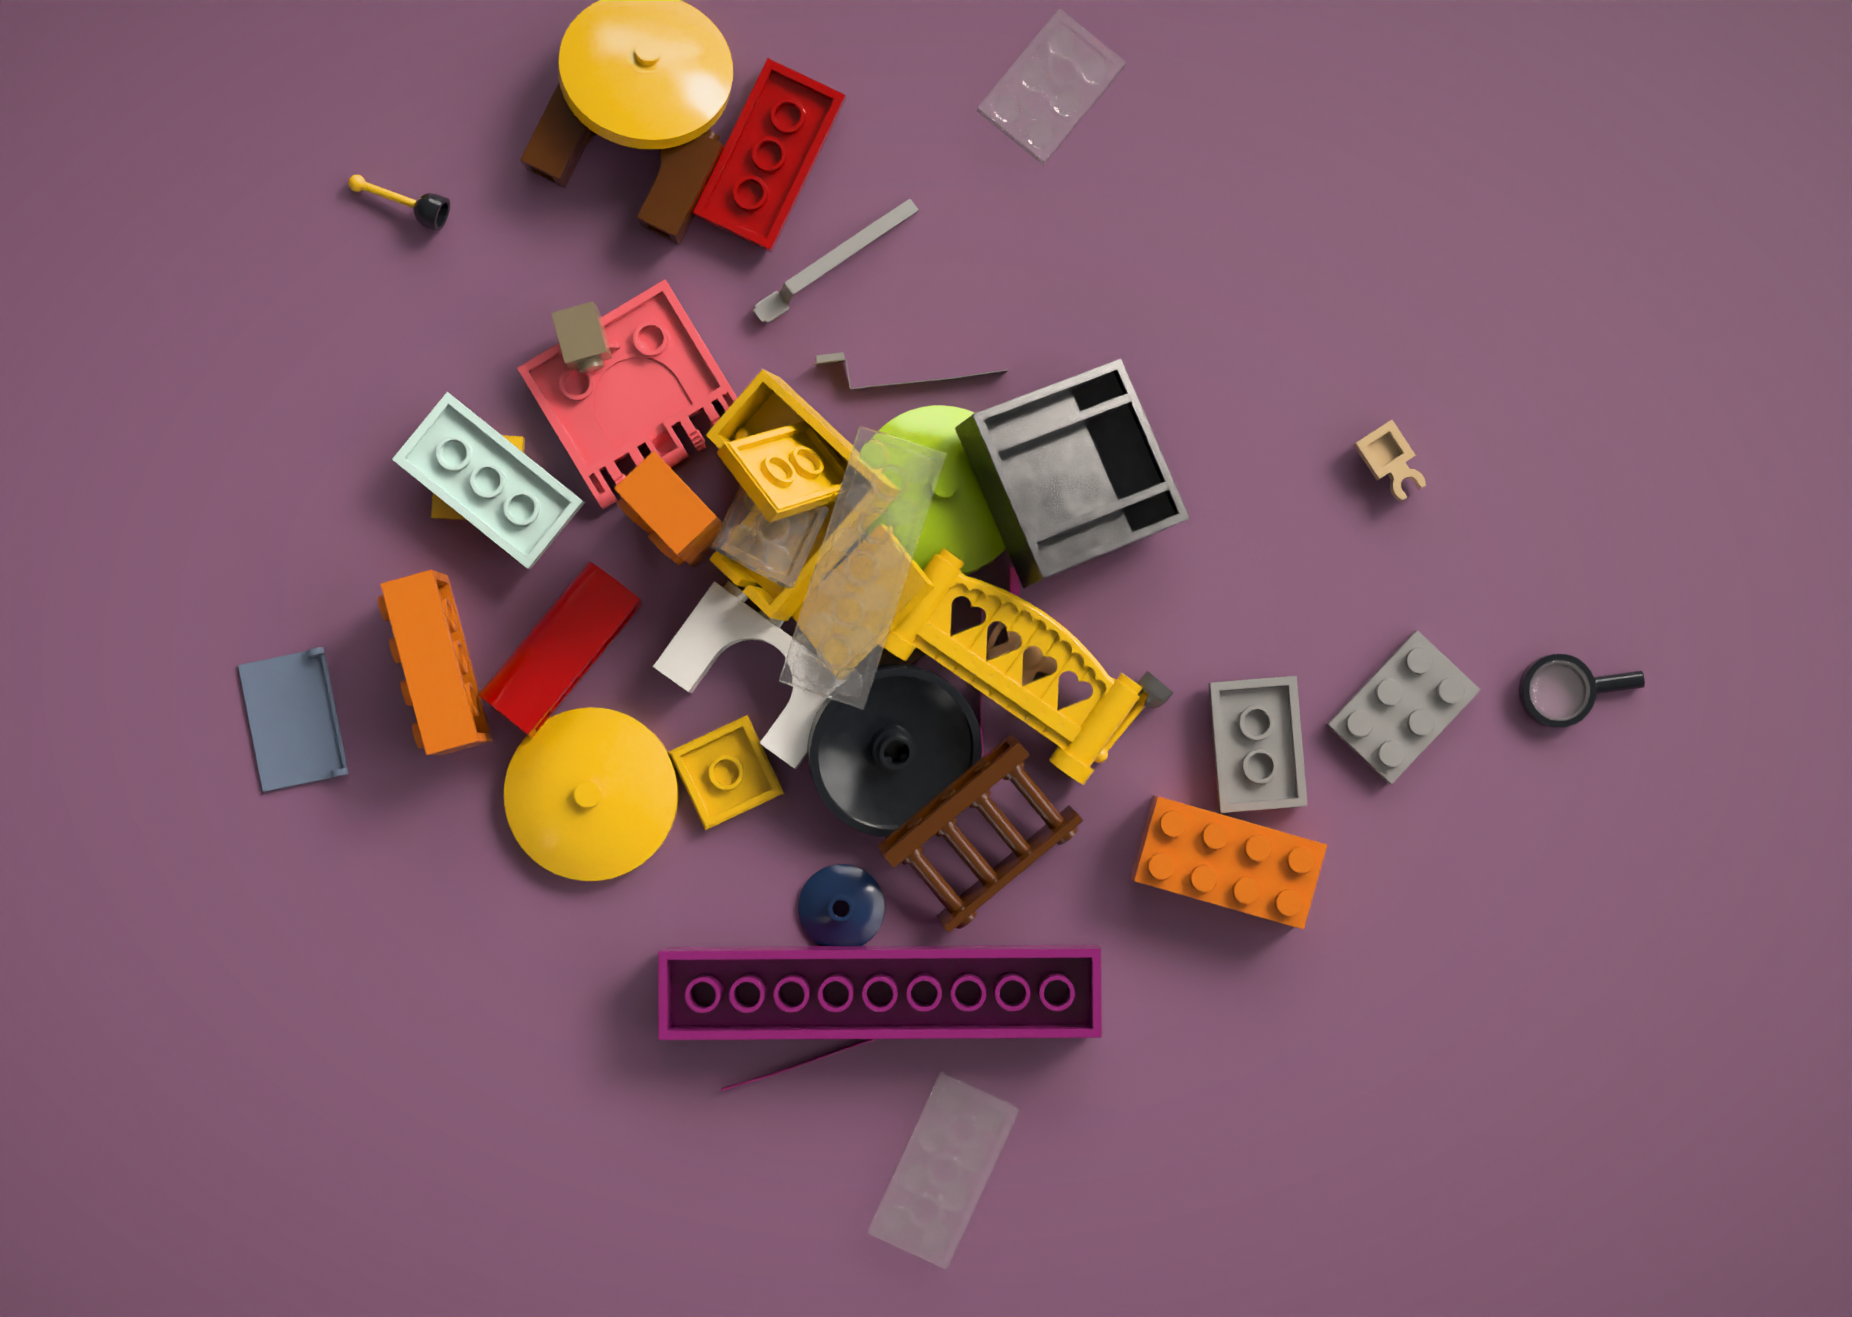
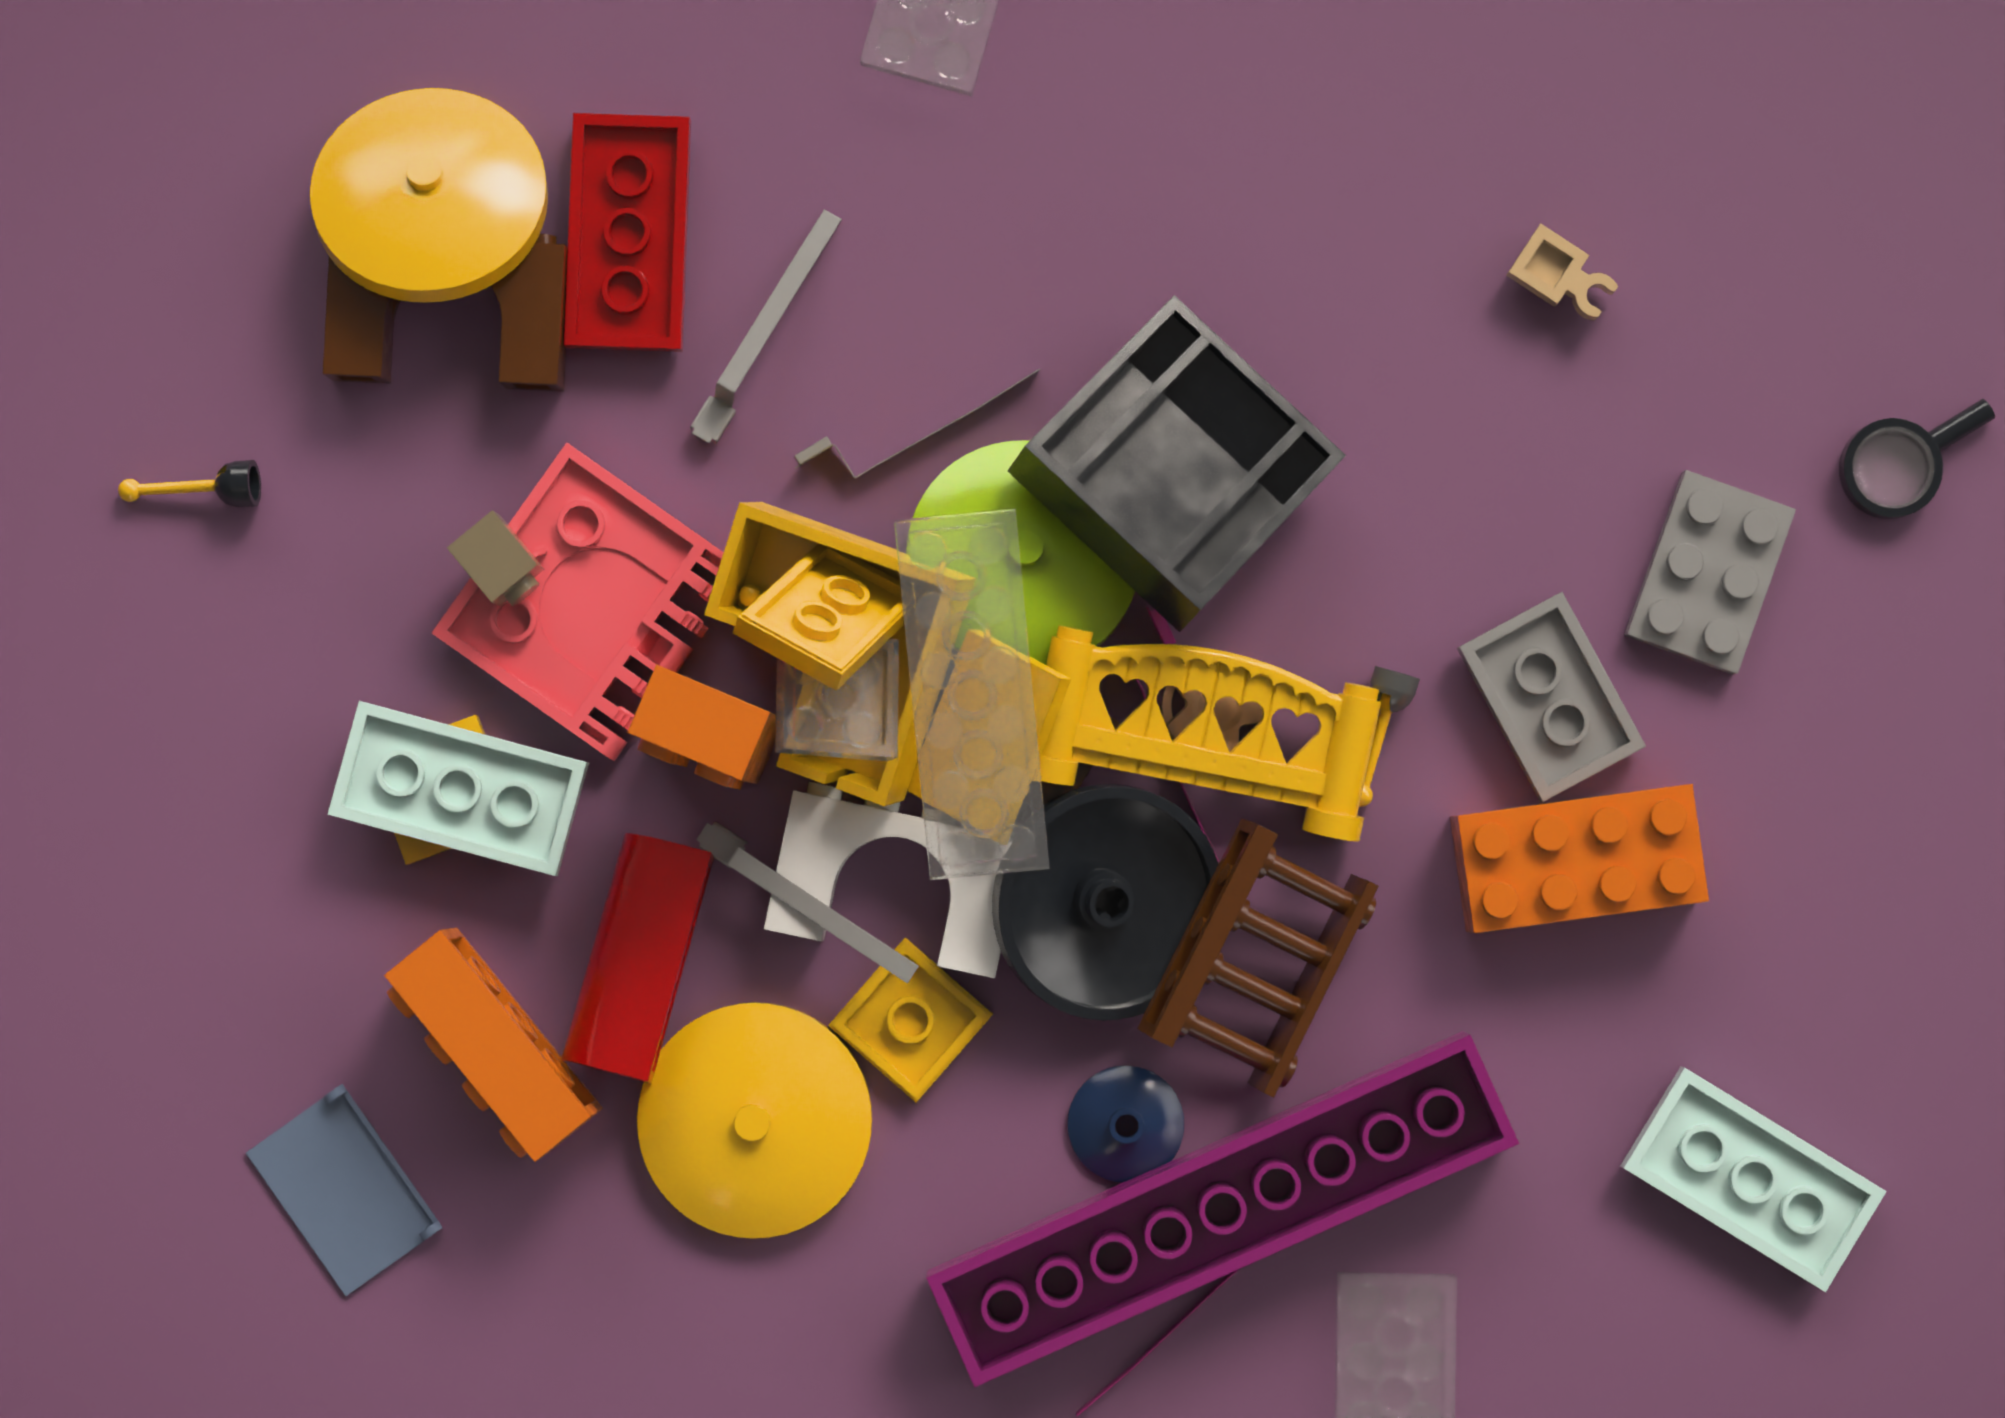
camera: 20 degrees left, 0 degrees up
none -> light grey piece [696,822,919,983]
none -> light aqua plate [1620,1066,1887,1292]

